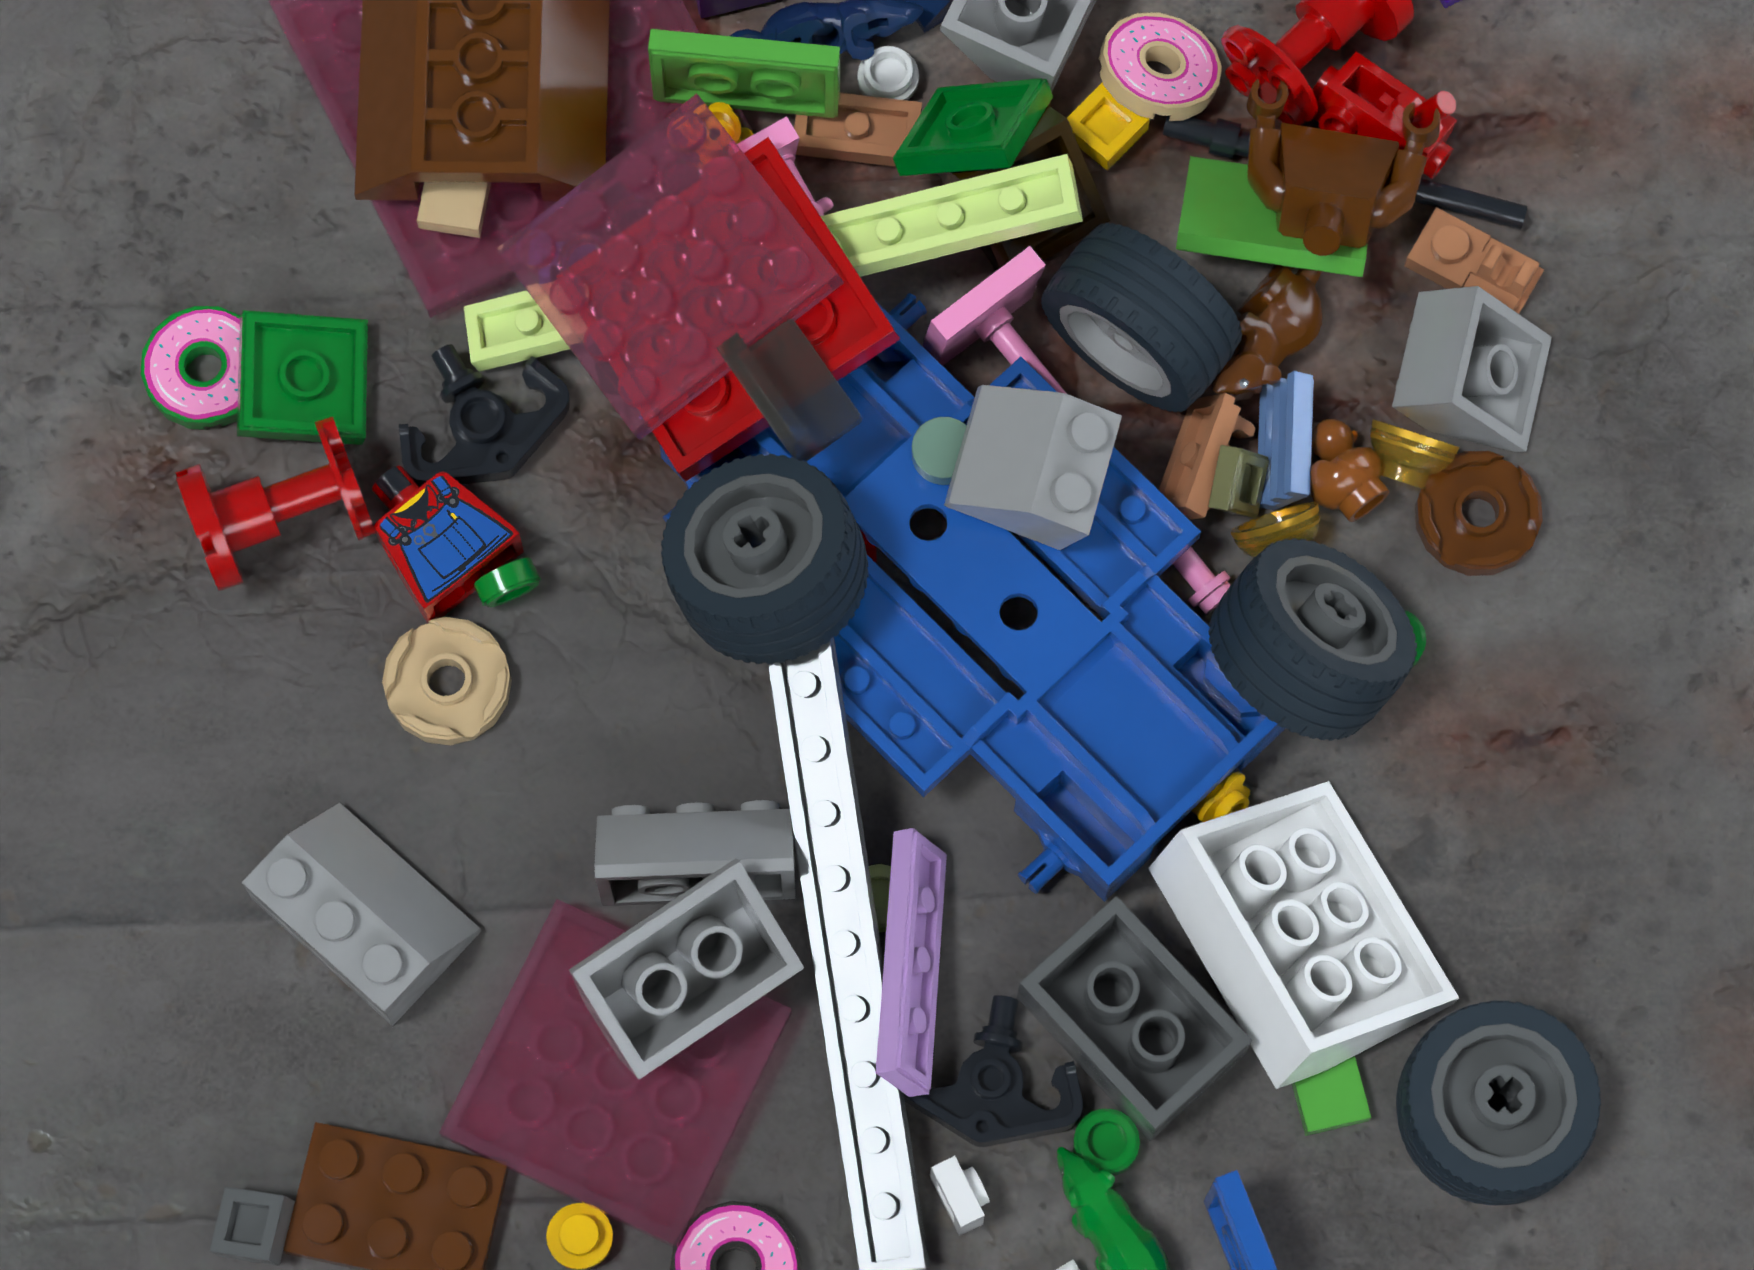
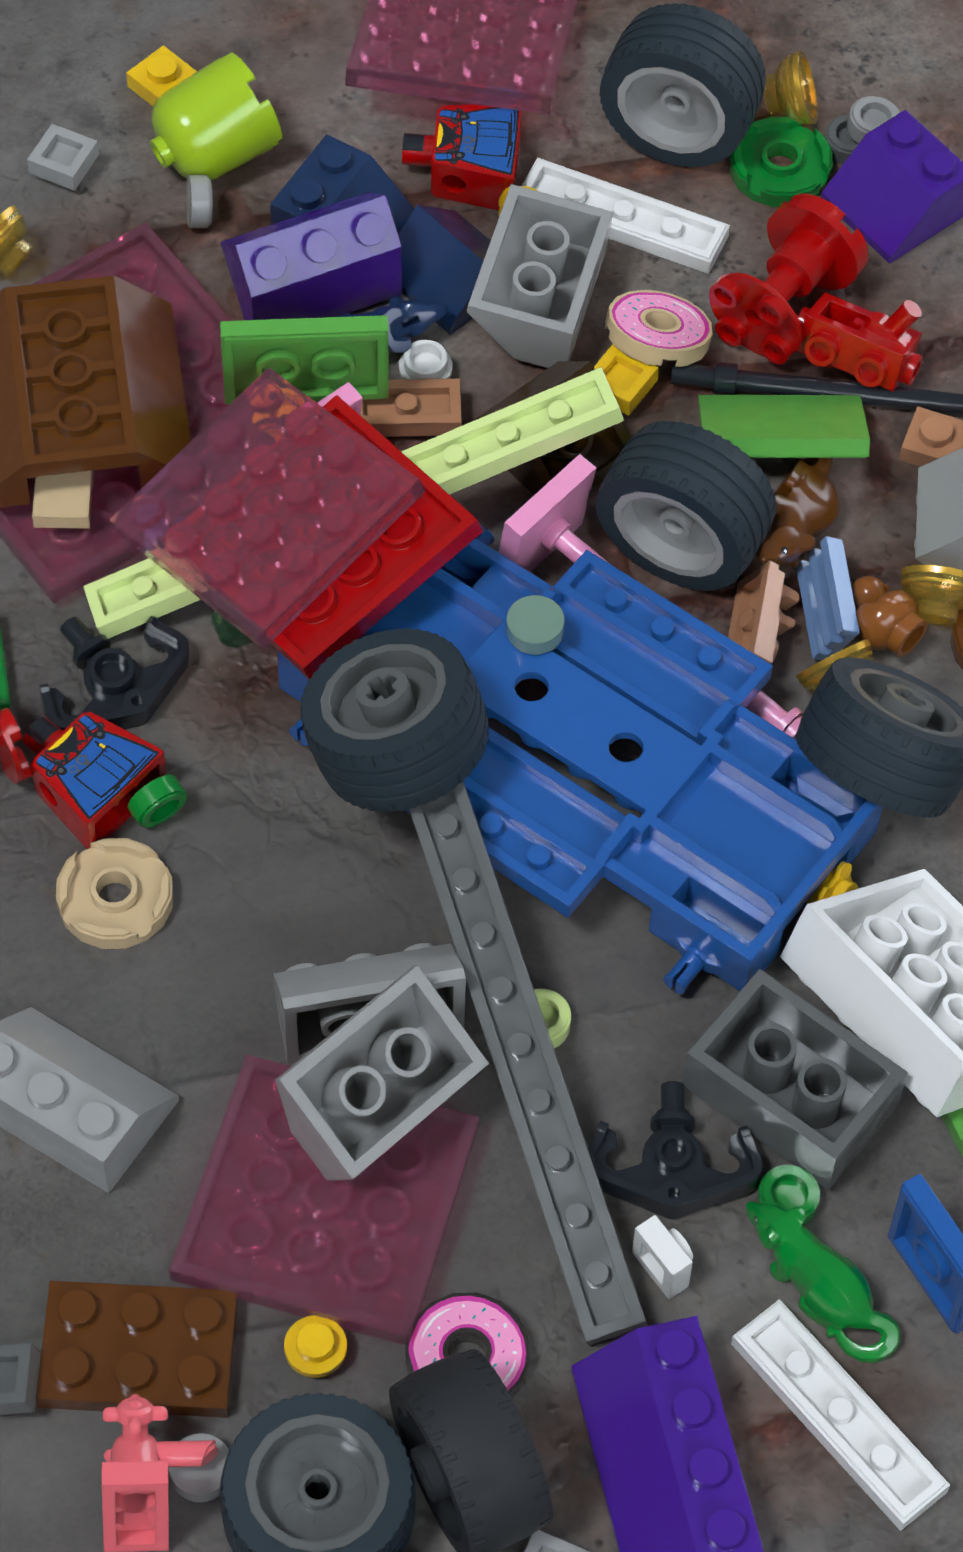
camera: 10 degrees left, 15 degrees down
clear smoke panel [716,319,862,462] -> none
lavender tile [876,828,947,1097] -> none
green tile [893,78,1053,176] -> none
light grey slope [944,385,1122,550] -> none
olive tile [1208,445,1269,519] -> none
reddish brown torso [1246,79,1440,256] -> none

